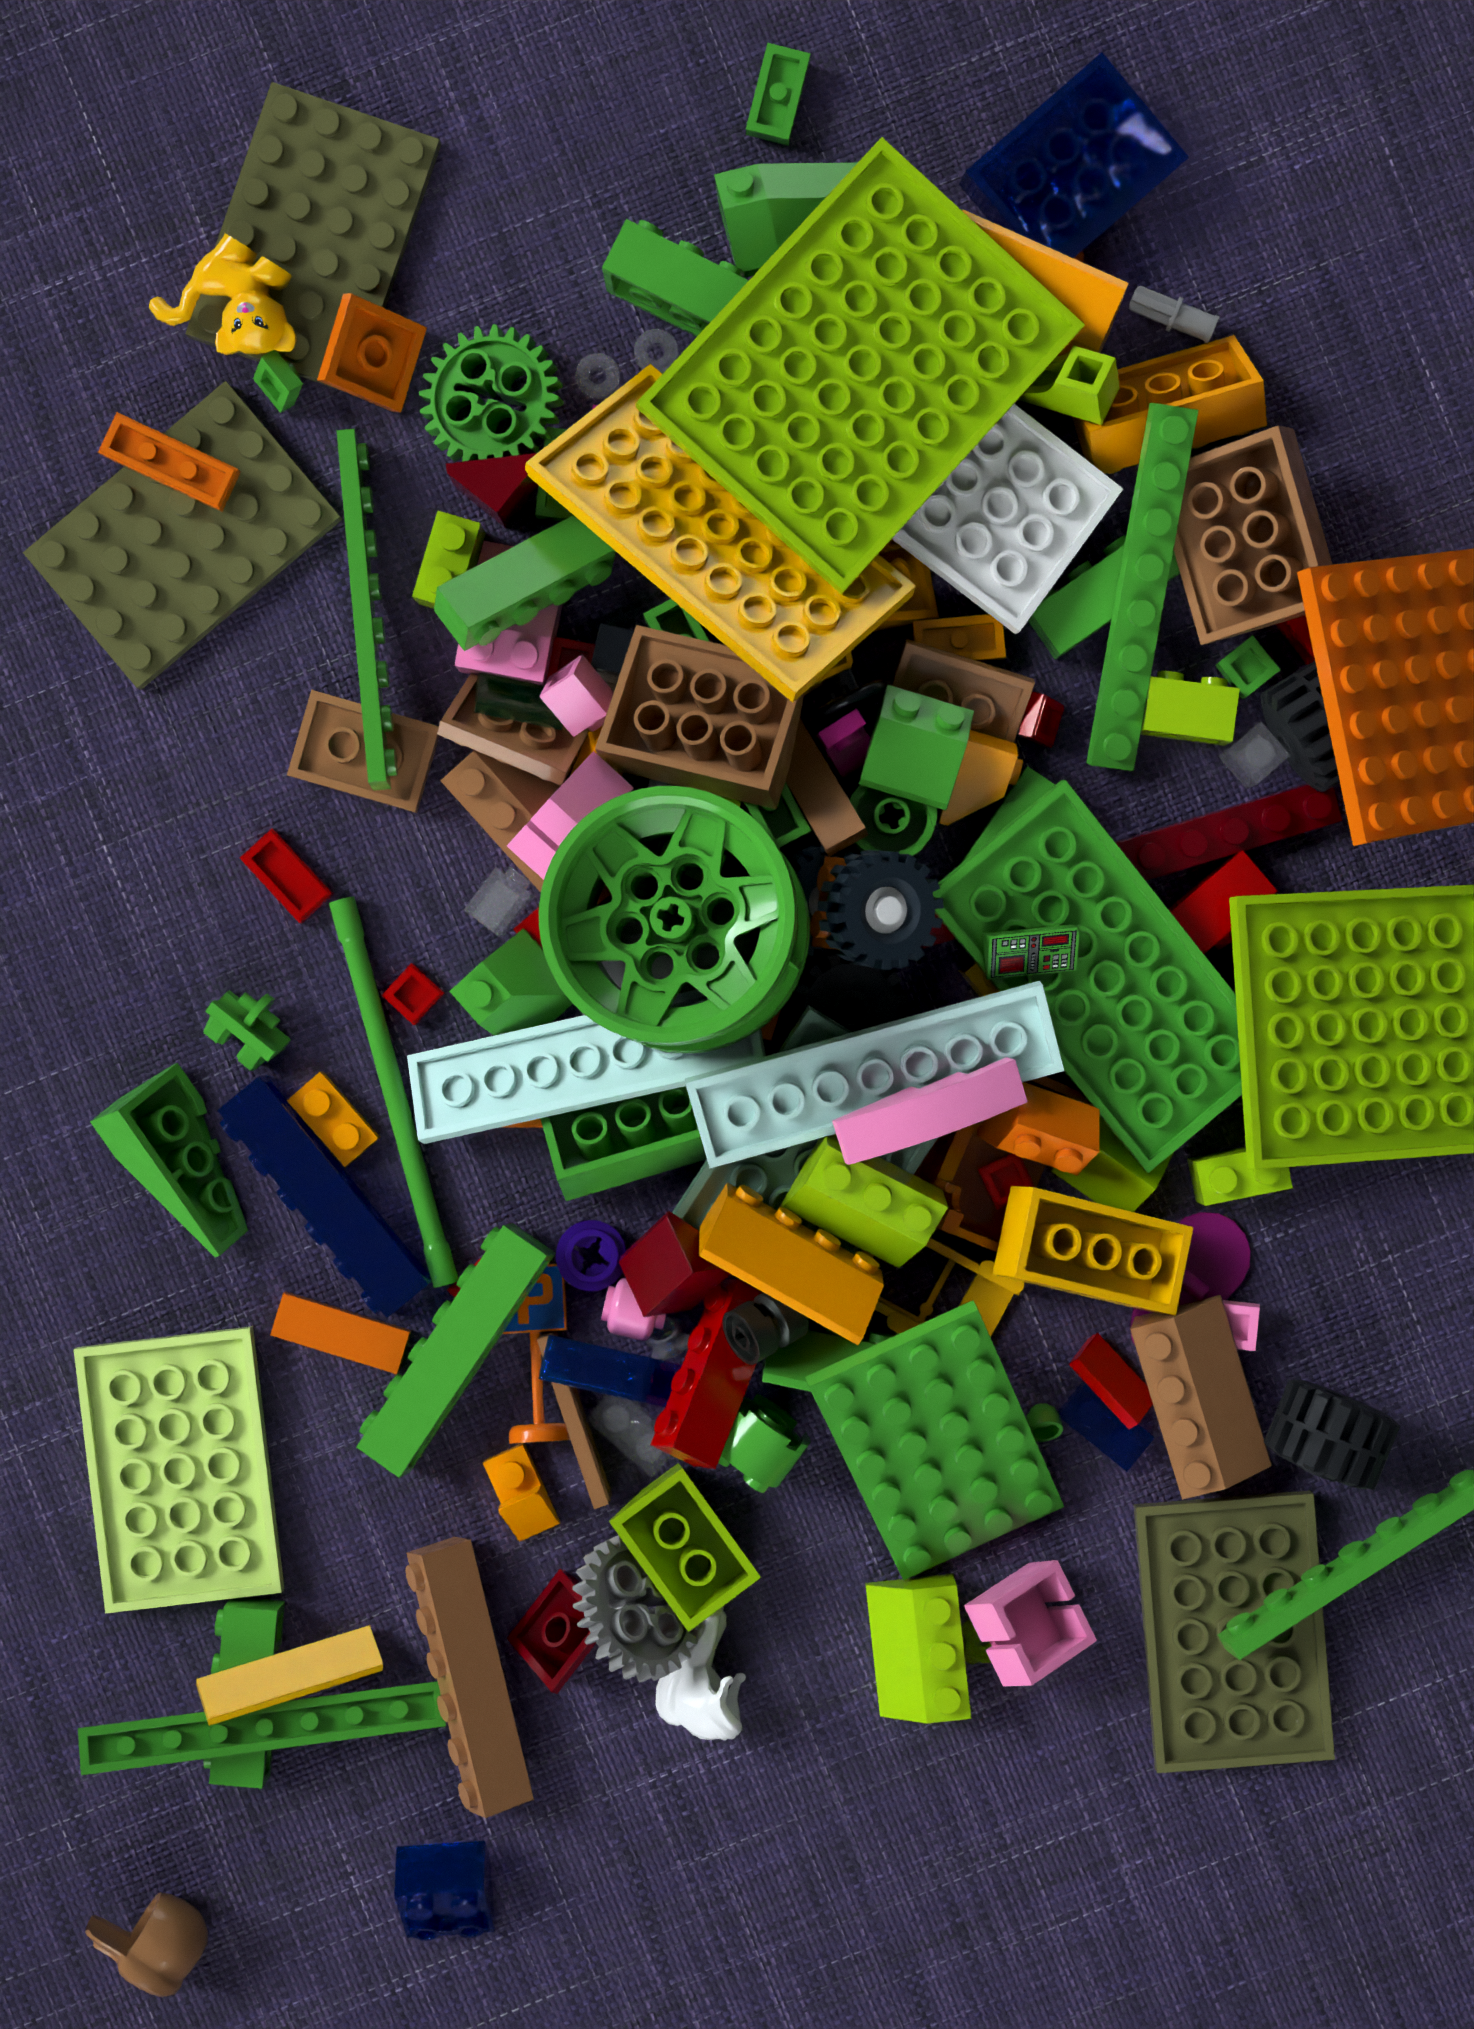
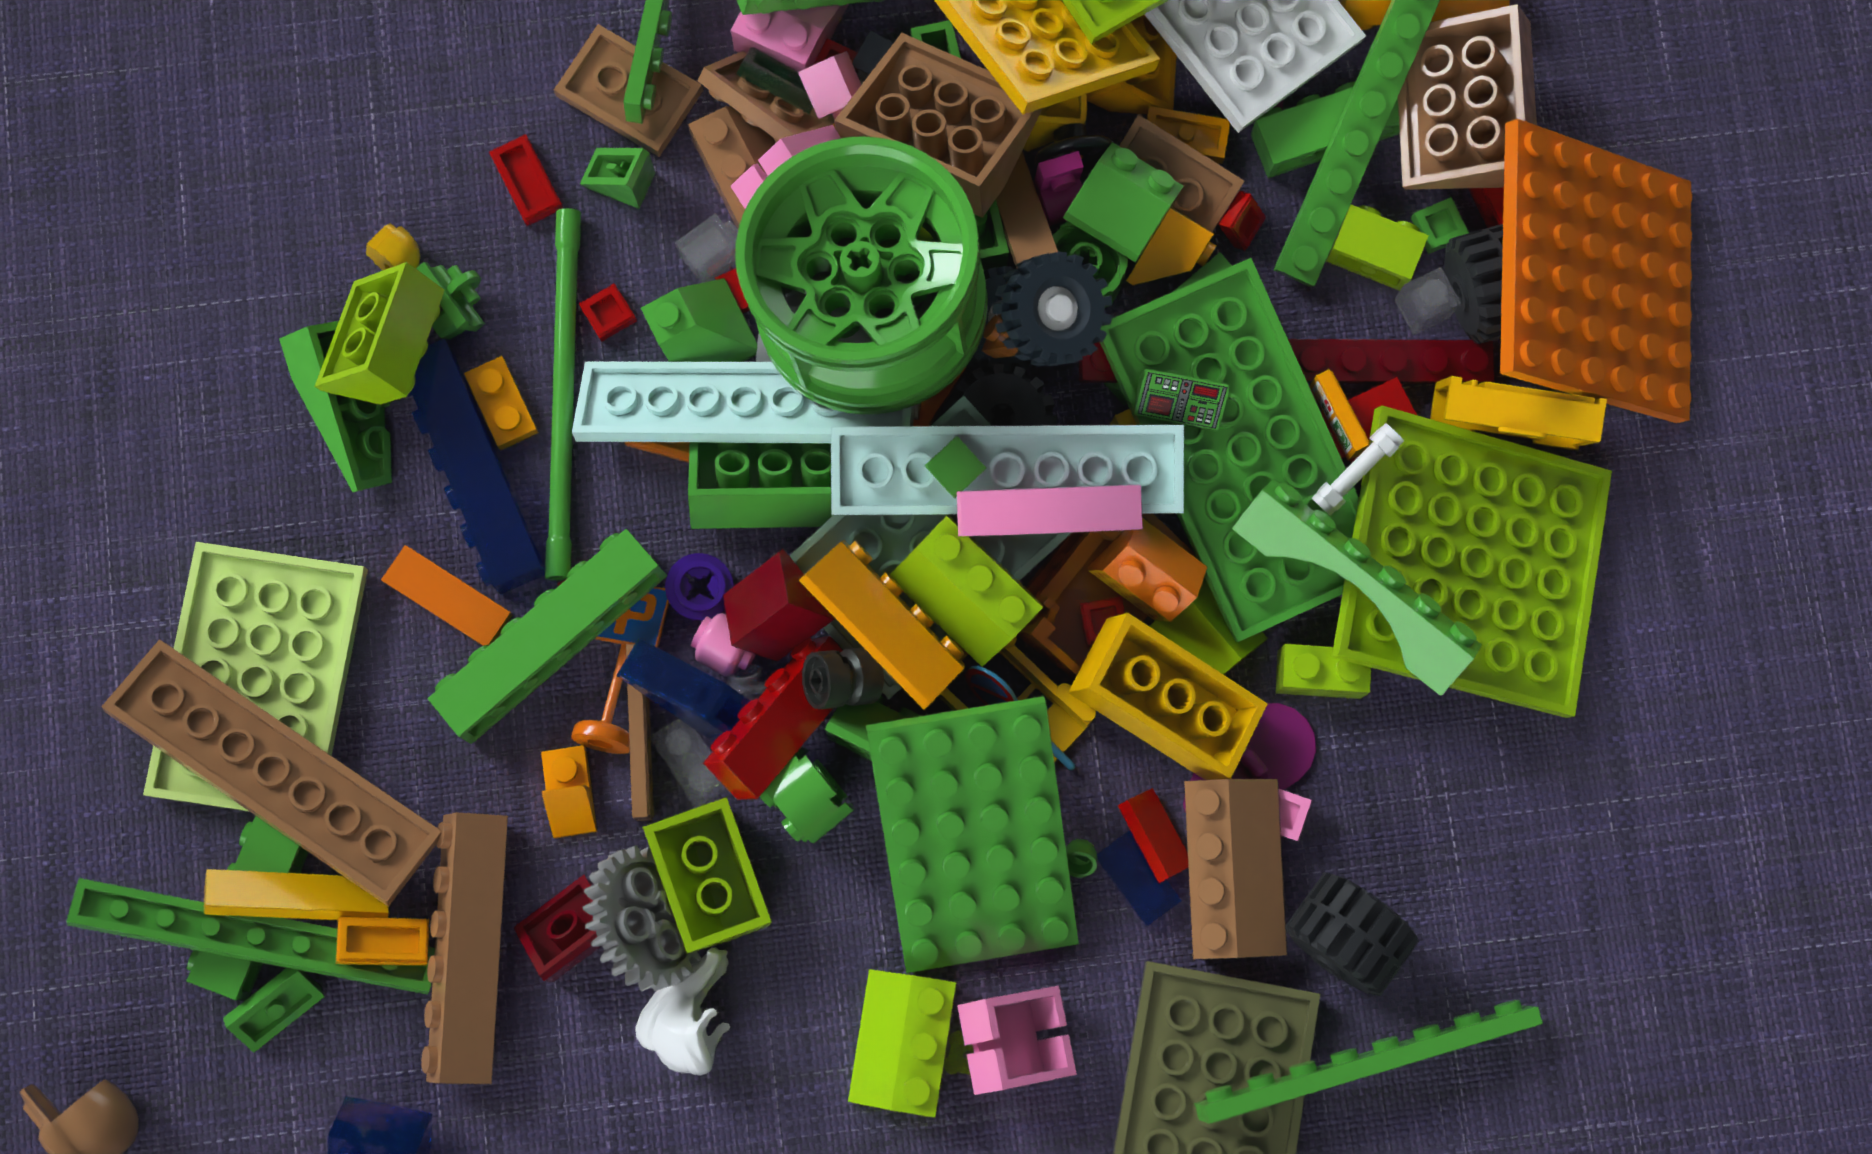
camera: 15 degrees right, 10 degrees down
none -> medium nougat plate [101,639,442,906]
none -> bright green plate [223,968,325,1053]
none -> lime slope [314,262,445,405]
none -> light orange tile [336,917,429,966]
none -> yellow piece [366,223,421,270]
none -> bright green slope [580,148,655,209]
none -> bright green slope [924,436,987,499]
none -> piece [965,666,1075,770]
none -> bright green arch [1232,479,1482,696]
none -> light orange tile [1309,369,1370,461]
none -> white bar [1312,423,1404,516]
none -> yellow piece [1430,376,1607,450]

